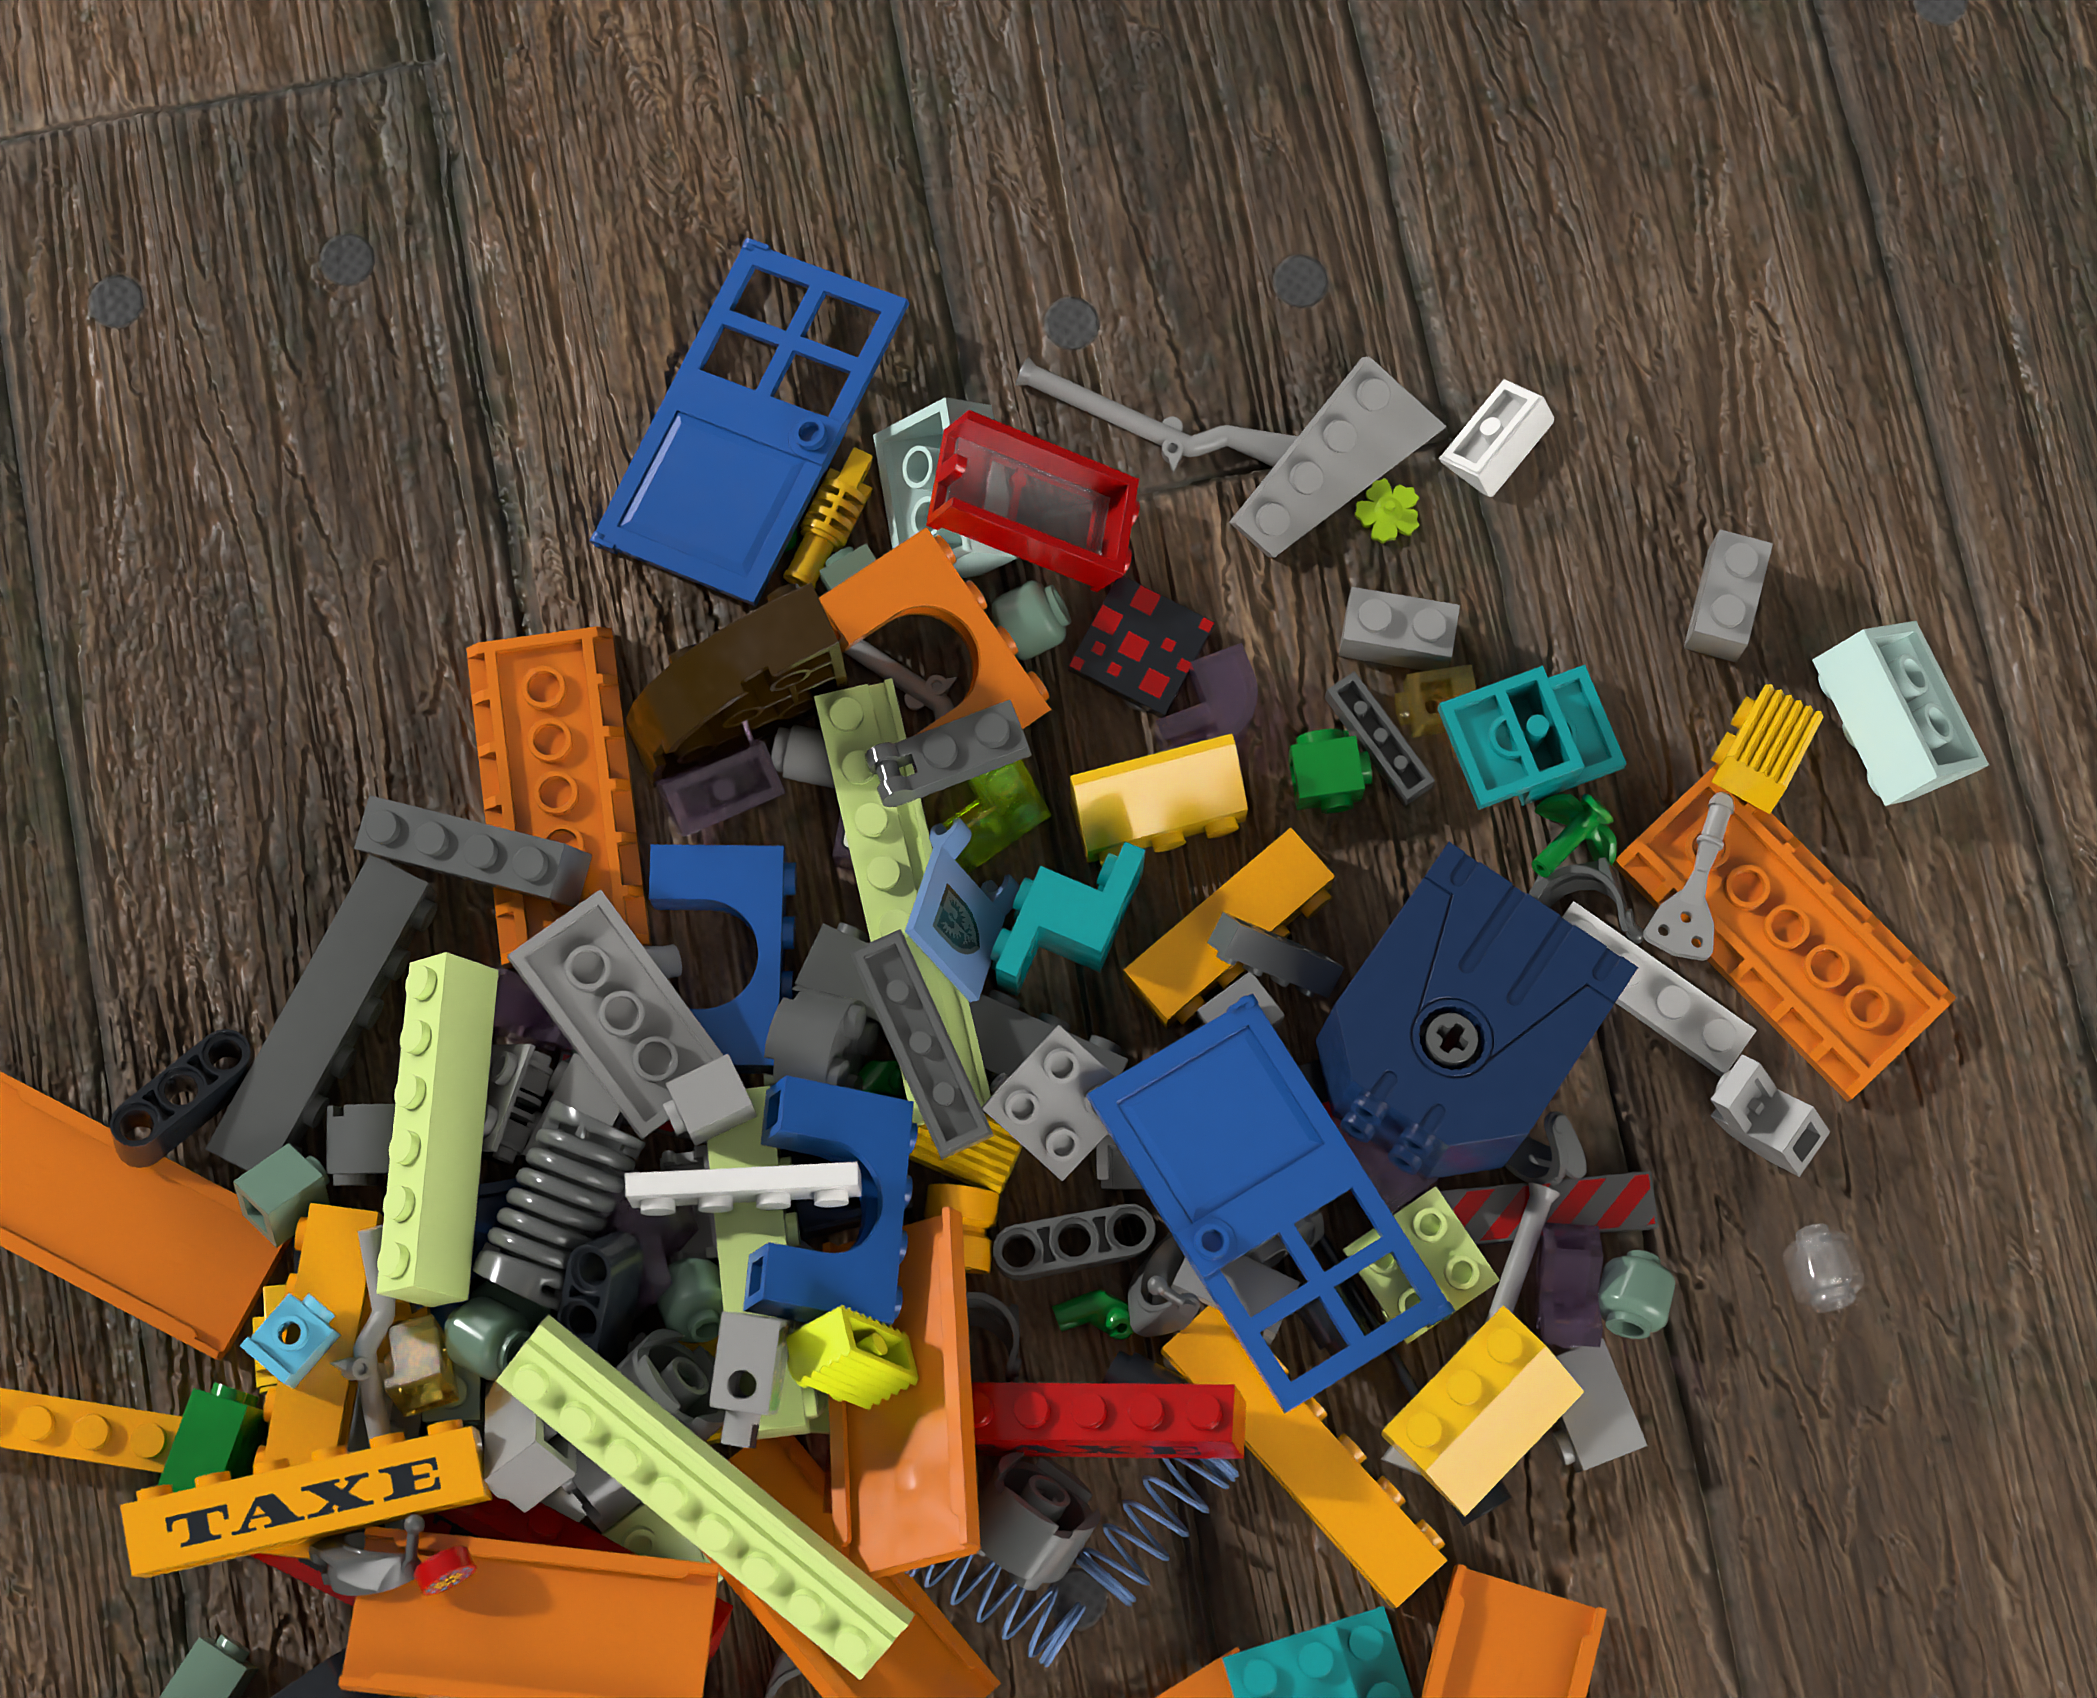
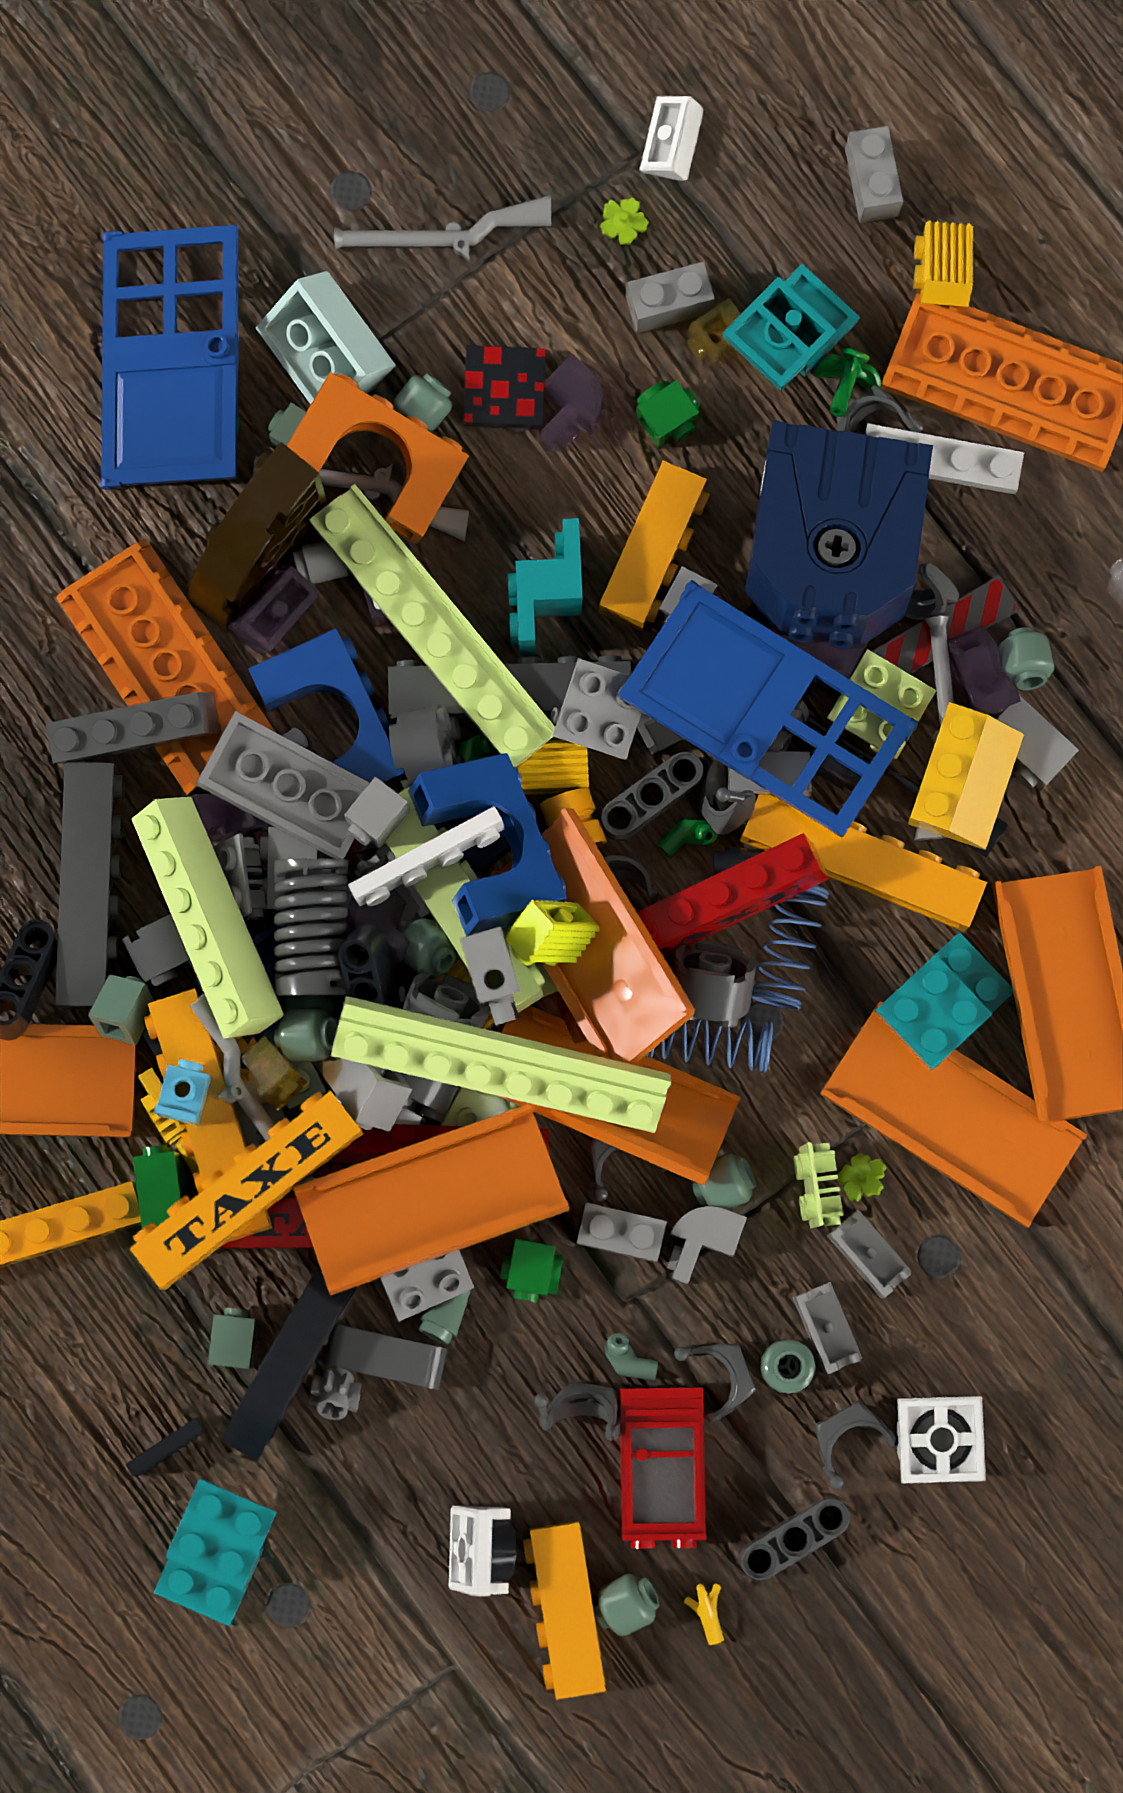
camera: 30 degrees left, 5 degrees up
dark grey helmet [309,1514,425,1596] -> none
red tile [413,1545,477,1596] -> none
yellow hinge [783,447,873,589] -> none
dark grey tile [849,929,993,1160] -> none
dark grey plate [865,699,1032,807] -> none
medium blue flag [905,817,1020,1002] -> none
red door [926,410,1140,592] -> none
clear neon green plate [942,759,1051,874] -> none
yellow slope [1070,733,1248,866] -> none
dark grey piece [1207,912,1344,998] -> none
light grey wing [1229,357,1447,558] -> none
dark grey piece [1324,671,1435,807] -> none
light grey piece [1643,792,1735,961] -> none
light grey brick [1711,1055,1830,1177] -> none
light aqua slope [1812,621,1989,806] -> none

